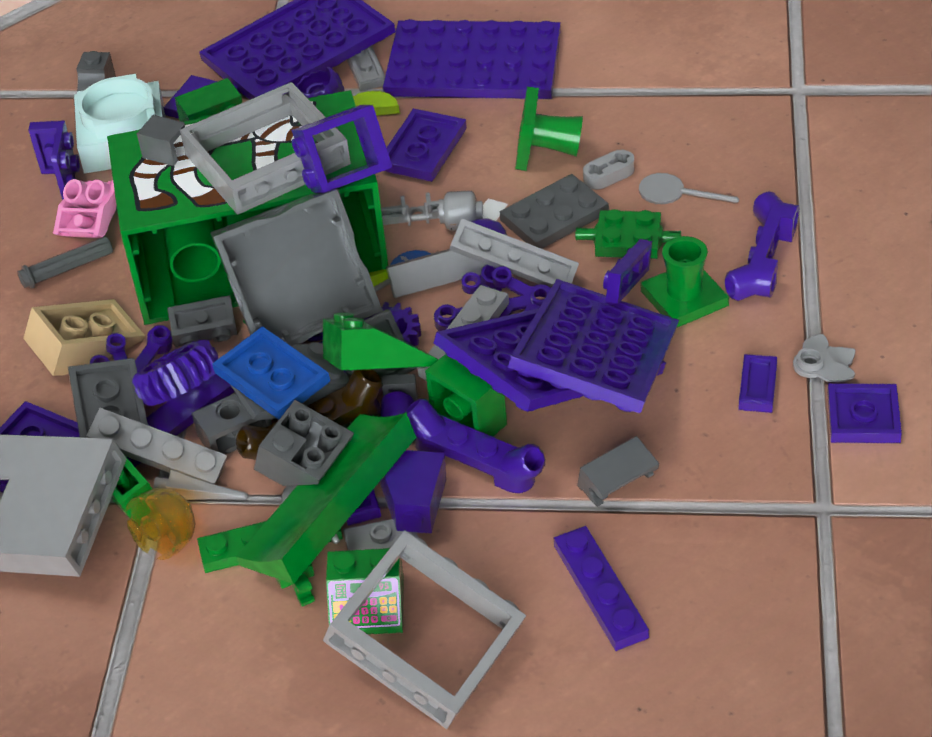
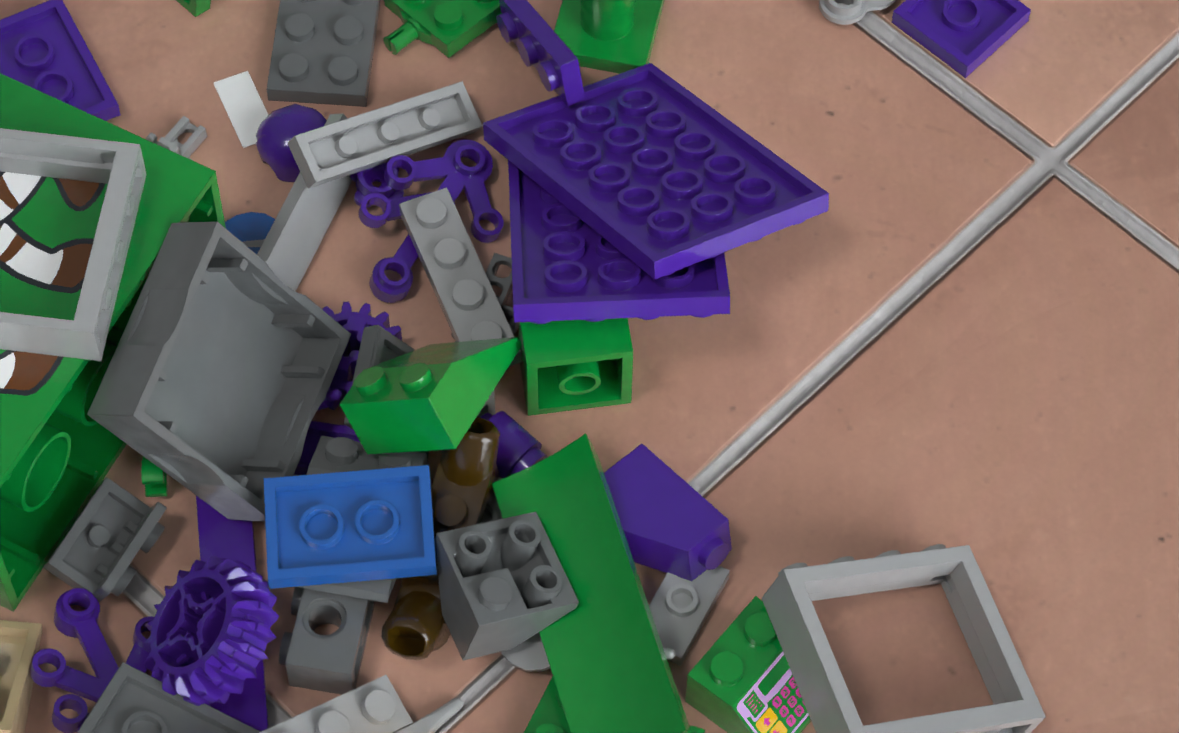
camera: 55 degrees left, 15 degrees up
dark purple window [292,105,392,193] -> none
dark purple plate [403,399,546,493] -> none
light grey head [439,191,483,231] -> none
dark purple plate [553,526,649,651] -> none
dark grey hinge [577,436,660,507] -> none
dark purple tile [739,354,777,413] -> none

